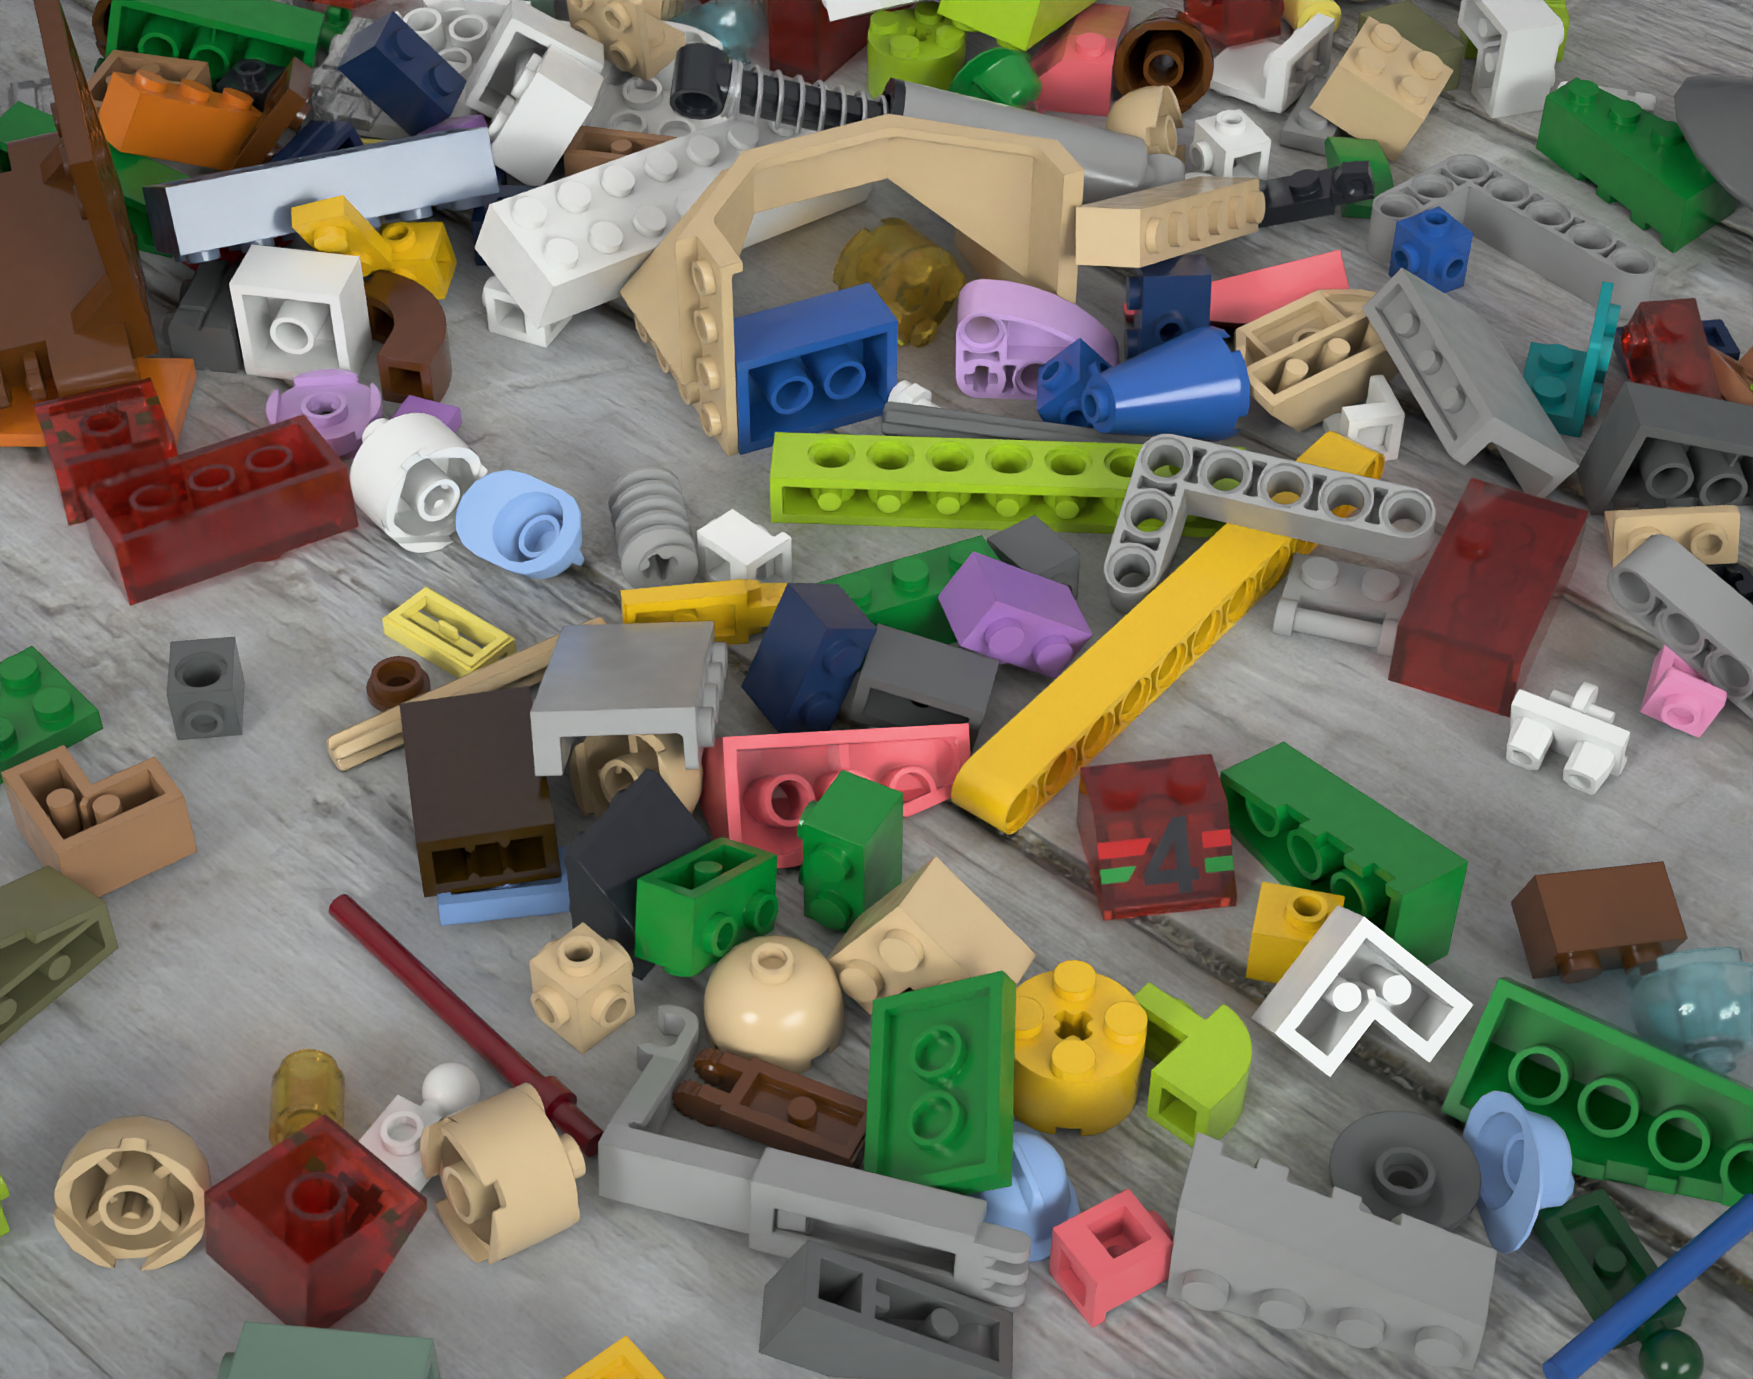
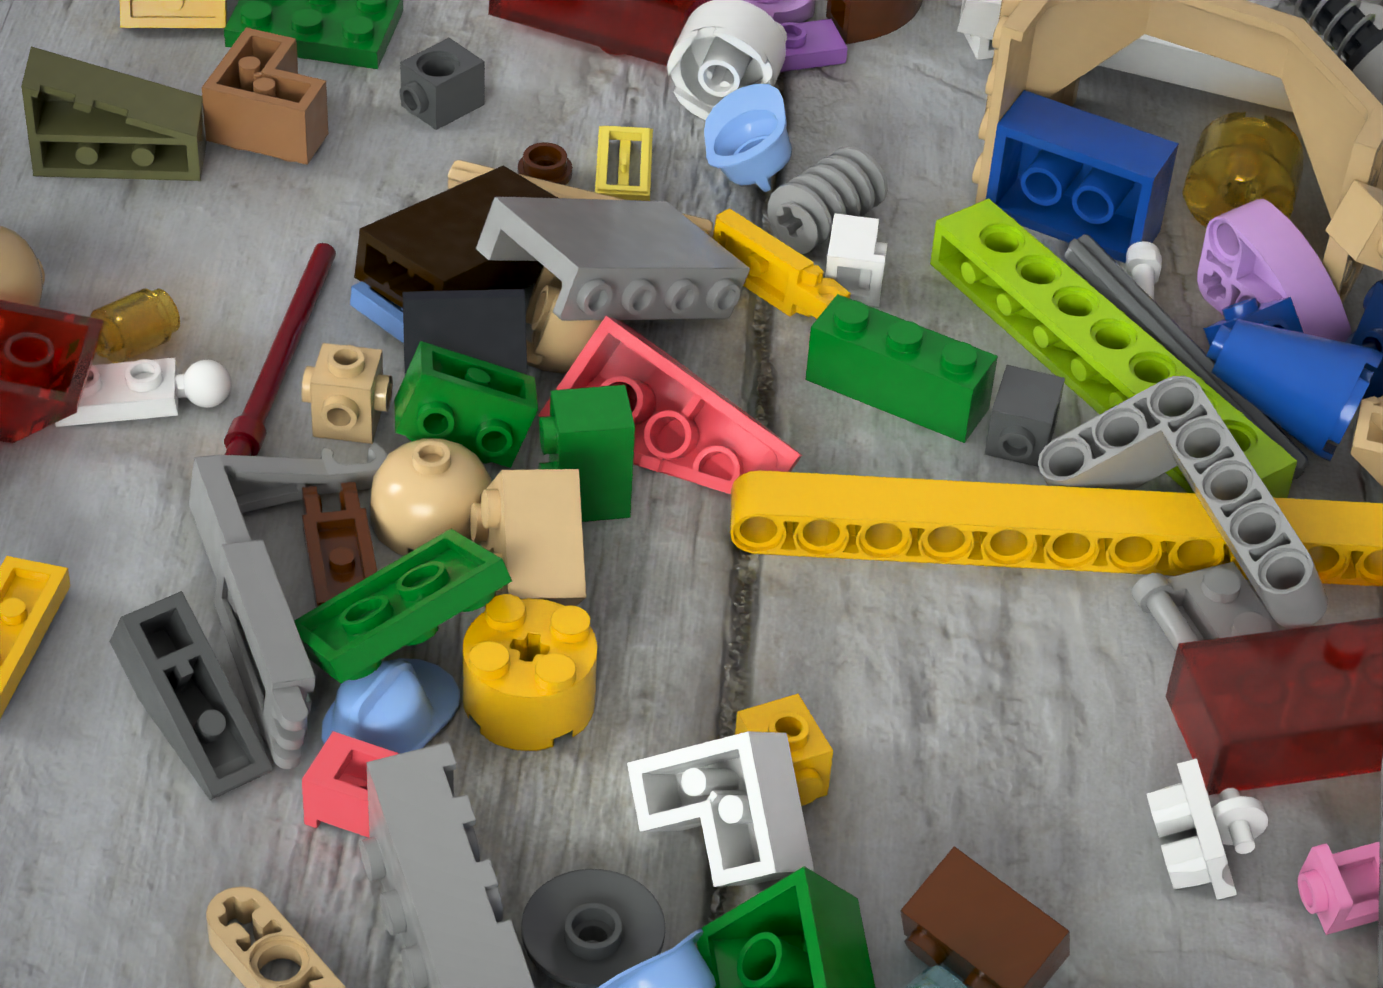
camera: 50 degrees right, 0 degrees up
tan brick [420,1082,586,1265] -> none
dark blue brick [741,583,877,733] -> none
dark grey brick [848,623,1000,754] -> none
medium lavender brick [938,551,1093,679] -> none
clear red slope [1076,754,1237,921] -> none
lime brick [1134,982,1252,1148] -> none
green wedge [1215,741,1468,966] -> none

